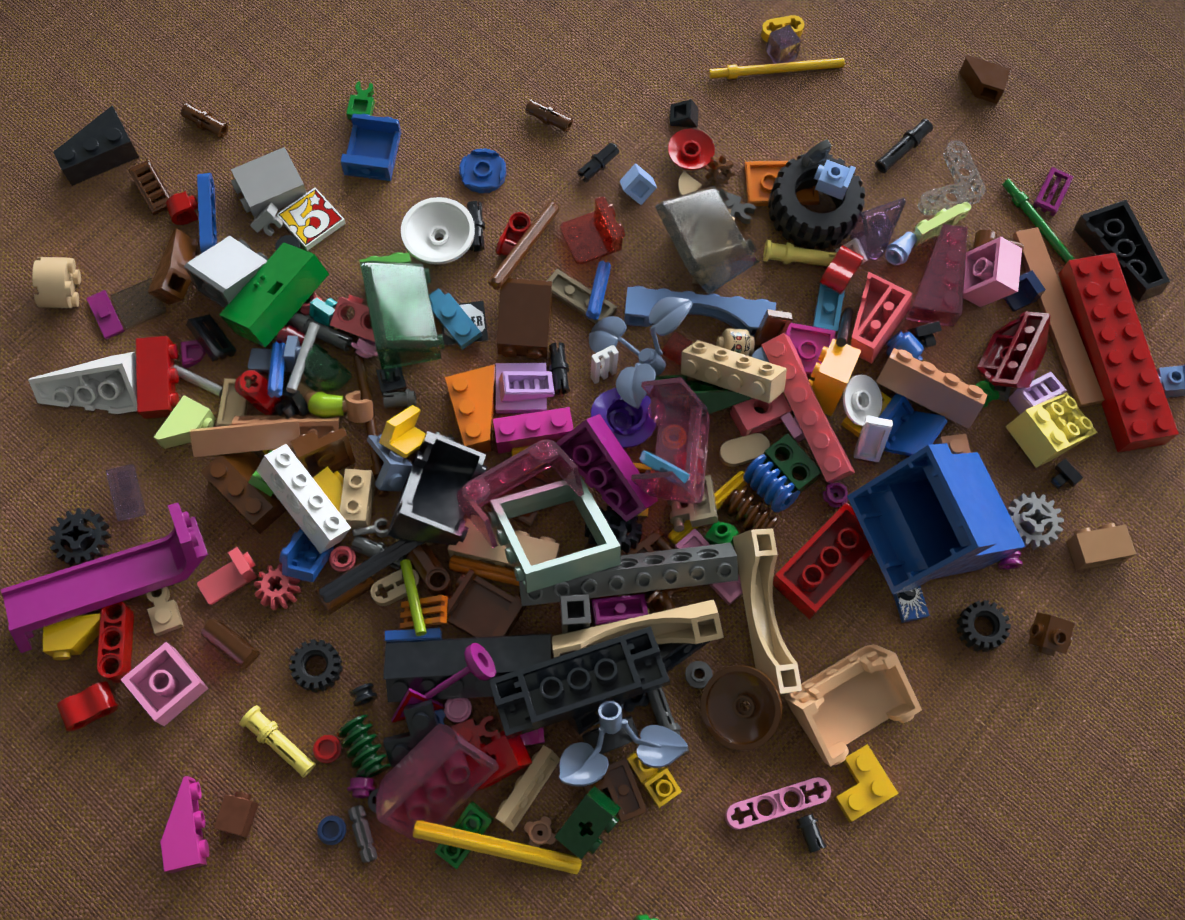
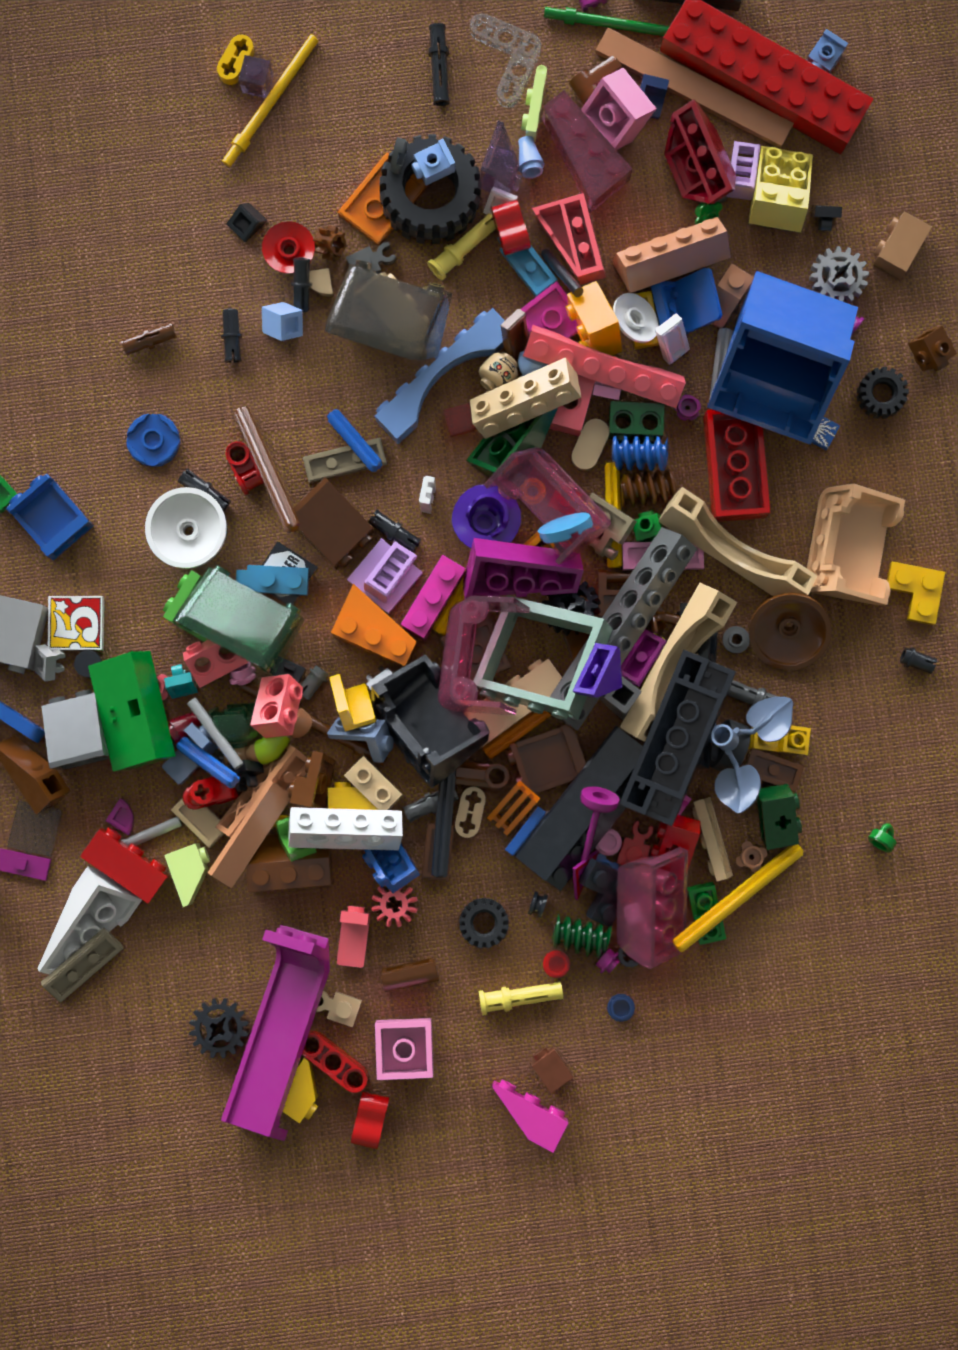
camera: 45 degrees left, 15 degrees up
plate [105,464,147,522] -> none
black tile [186,314,237,361] -> none
dark grey pin [286,312,353,352] -> none
coral plate [329,546,356,572] -> none
dark grey axle [348,805,377,863] -> none
light grey hand [352,518,388,538] -> none
lime bar [400,559,427,636] -> none
clear red bracket [560,196,625,265] -> none
sand blue plant [589,297,693,409] -> none
bright pink beam [725,777,831,830] -> none
blue head [886,331,924,361] -> none
black tile [907,321,942,348] -> none
none -> dark tan tile [41,928,123,1003]
none -> coral brick [250,674,303,738]
none -> black axle [291,257,312,312]
none -> dark purple slope [573,643,622,698]

